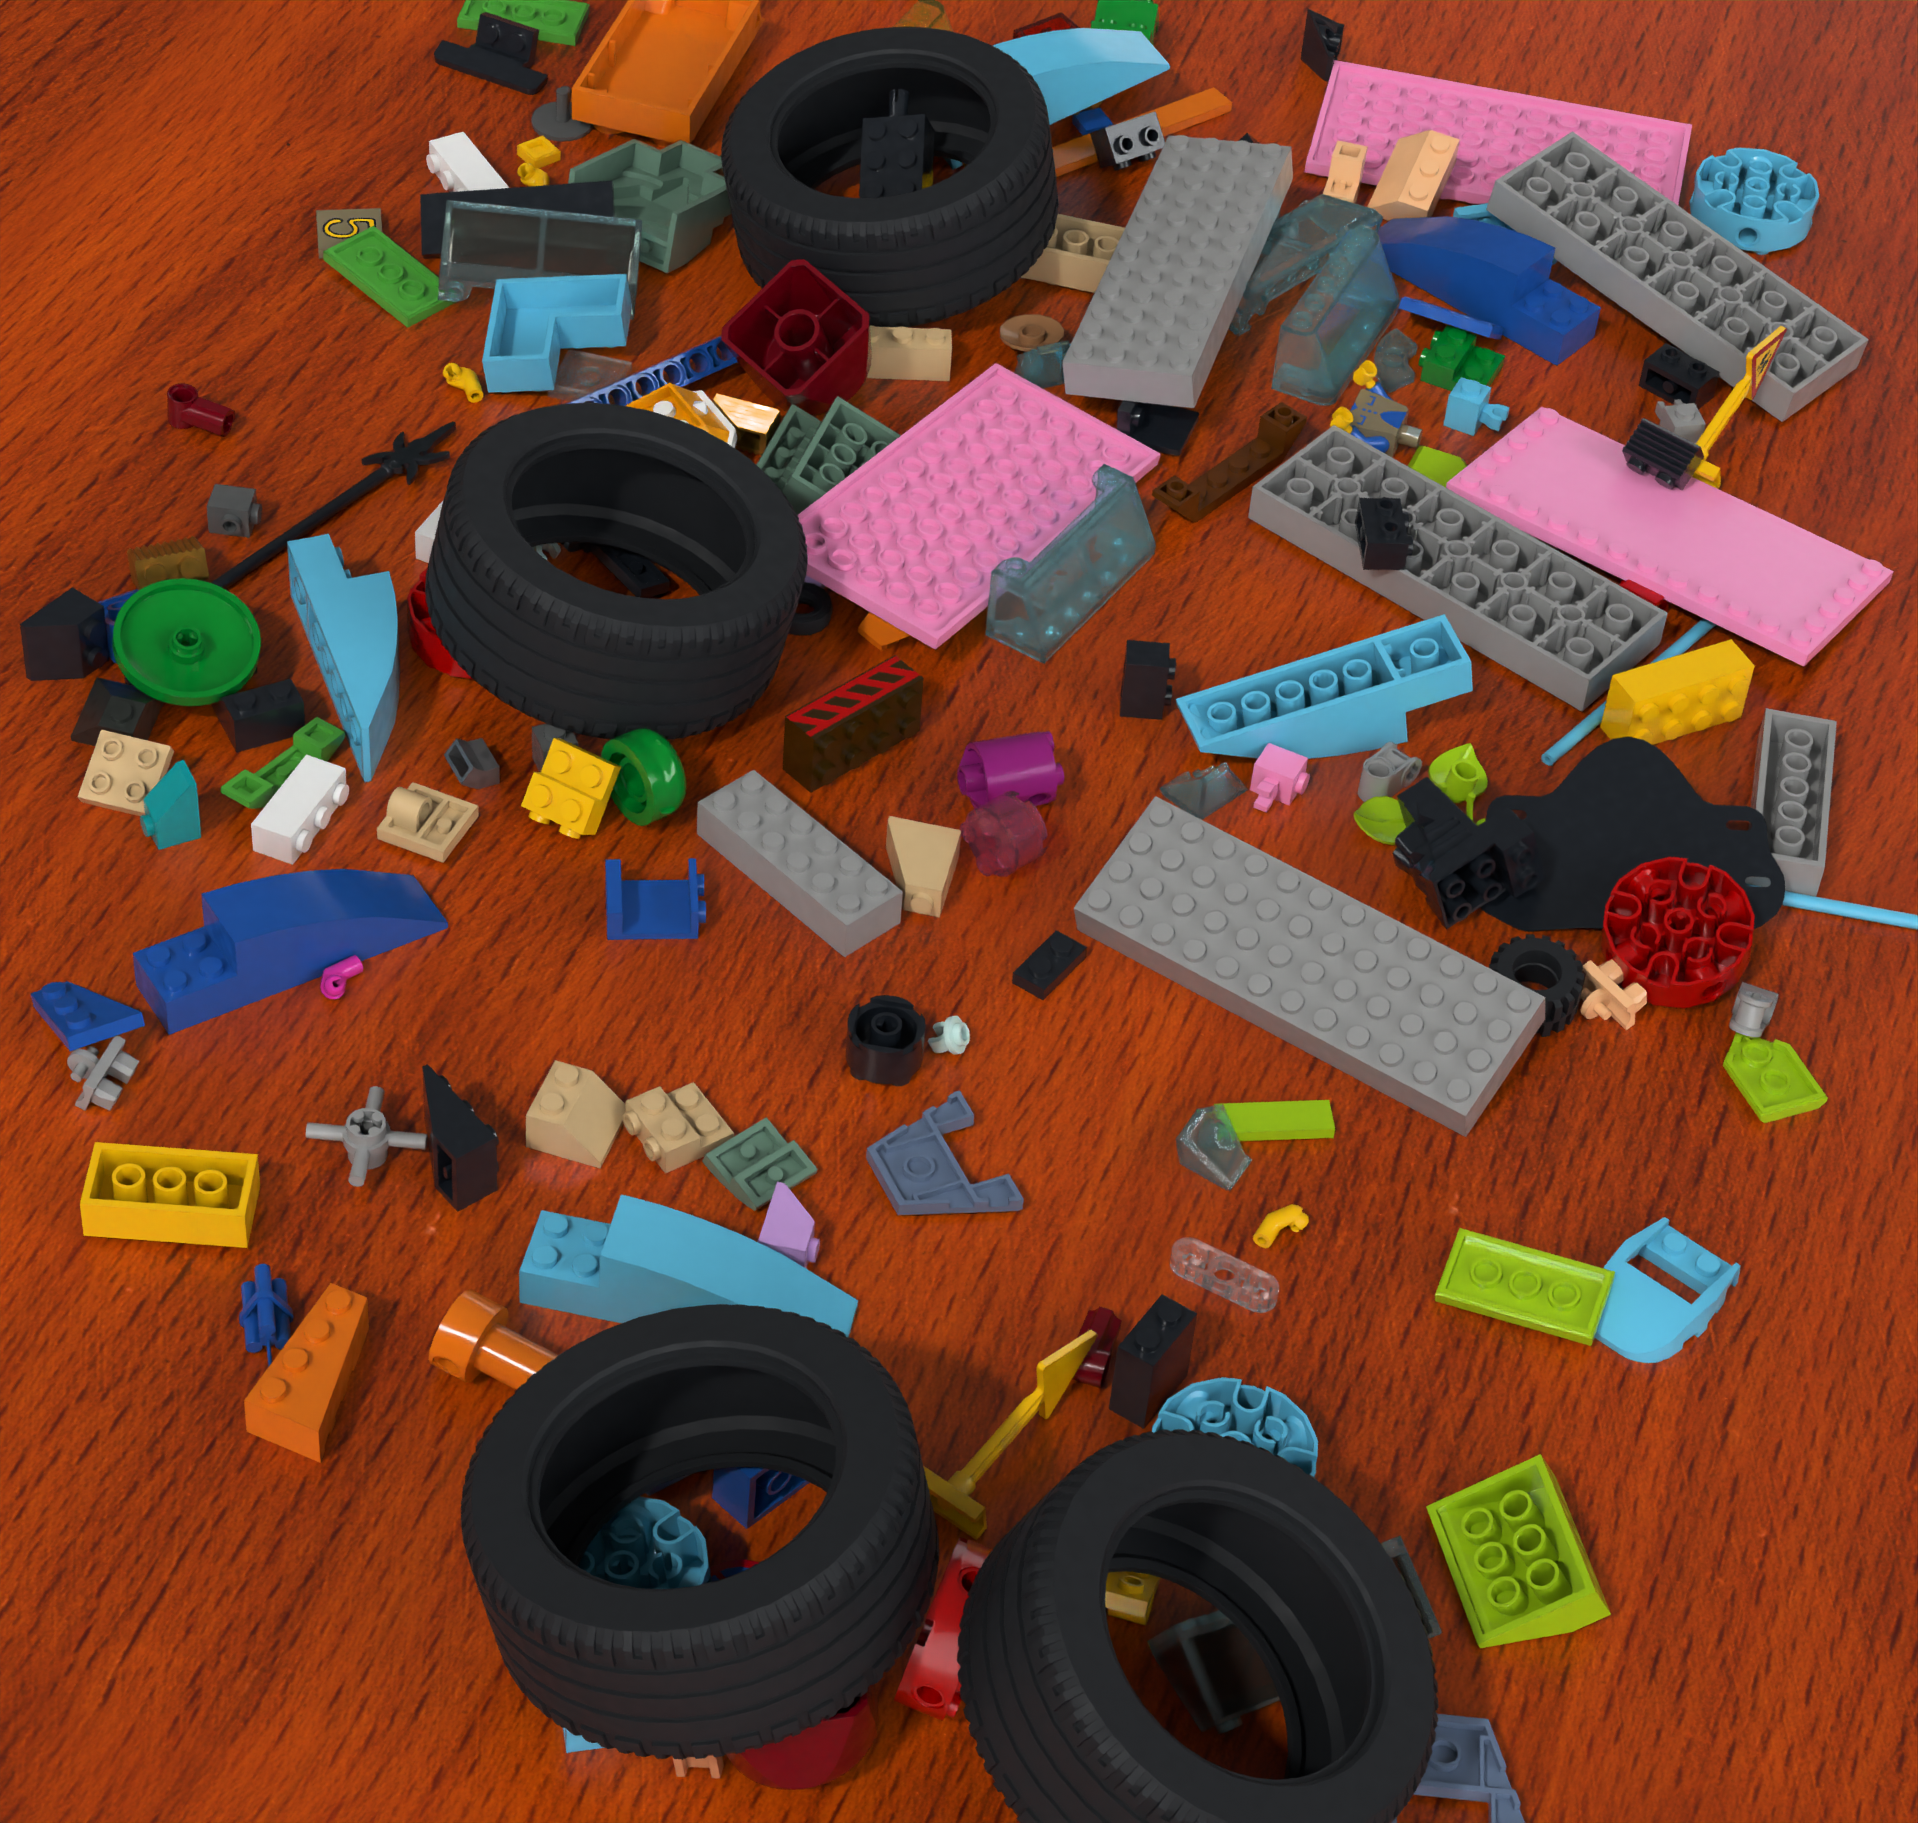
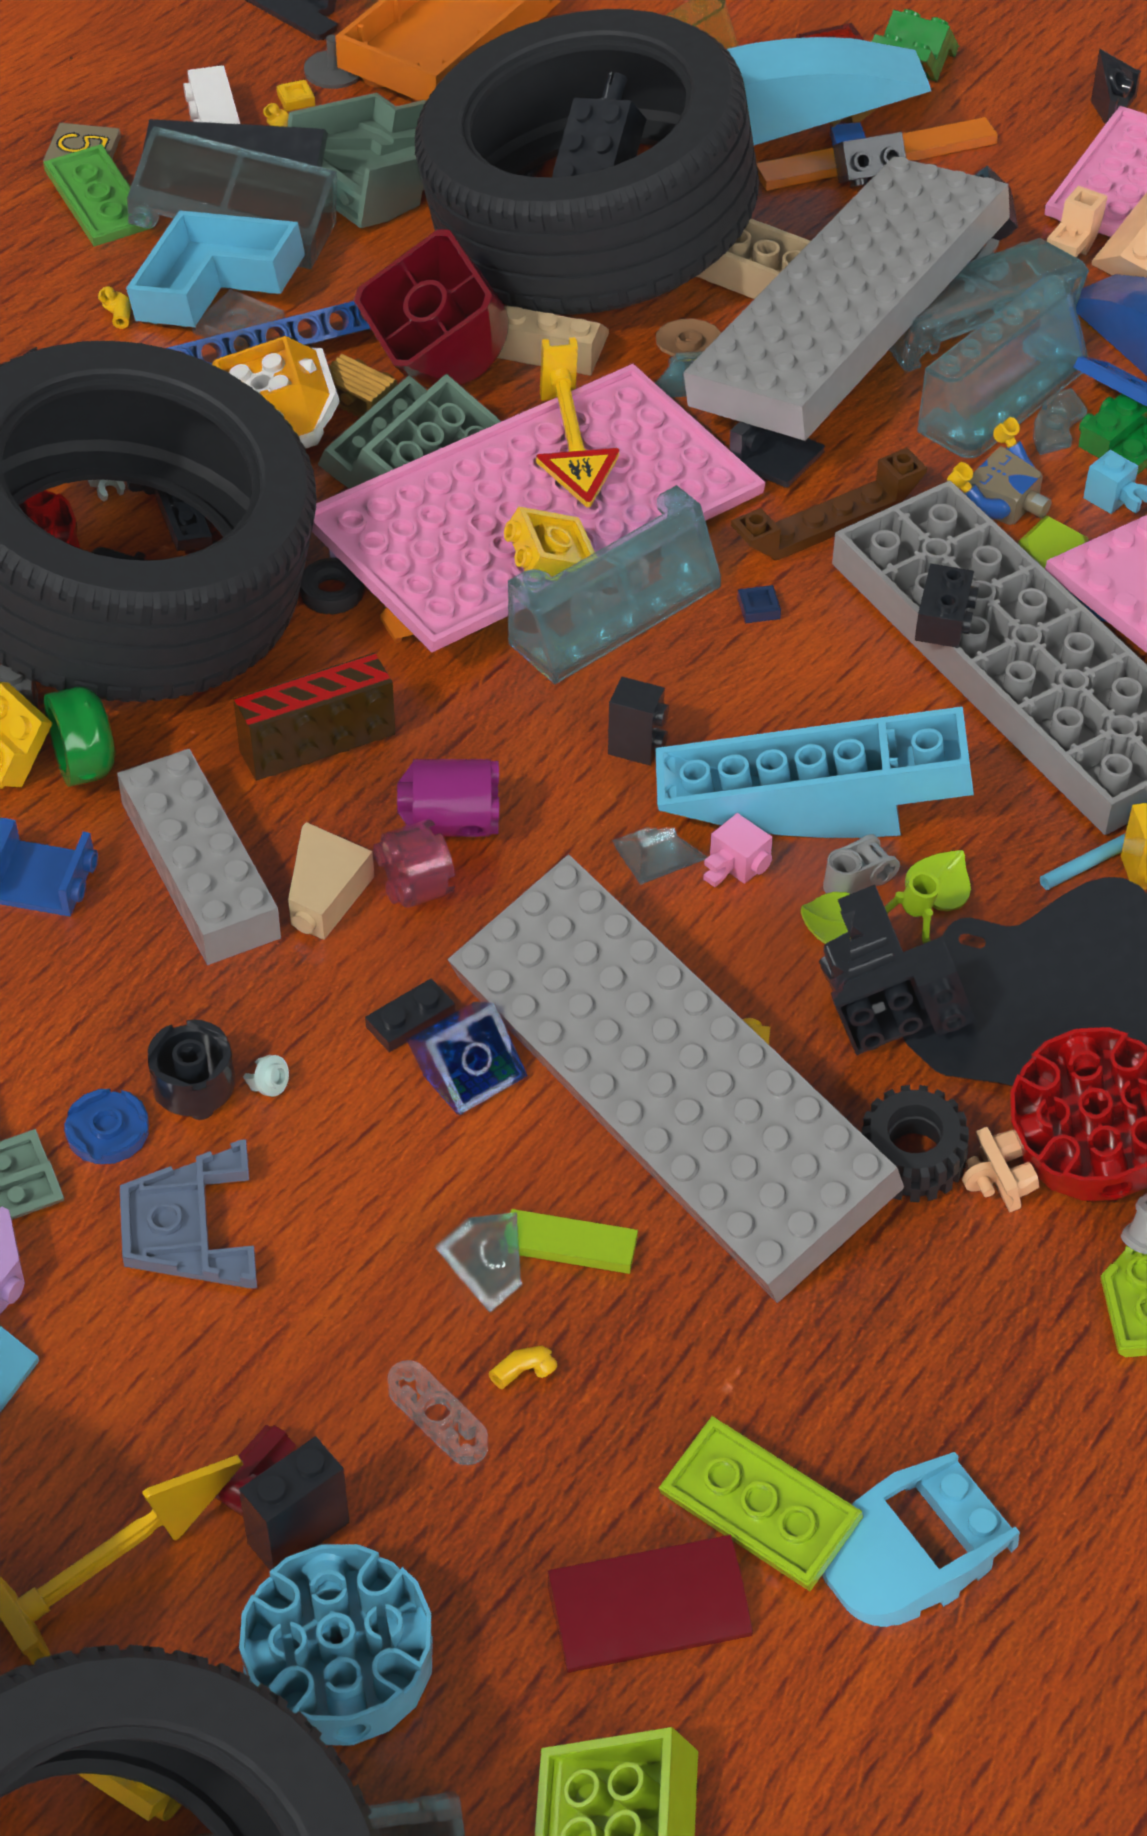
camera: 20 degrees right, 5 degrees up
none -> blue tile [64,1088,149,1164]
none -> clear blue slope [407,1002,528,1115]
none -> yellow plate [504,506,602,583]
none -> yellow piece [536,337,620,507]
none -> dark red slope [548,1535,753,1673]
none -> dark blue tile [737,585,781,623]

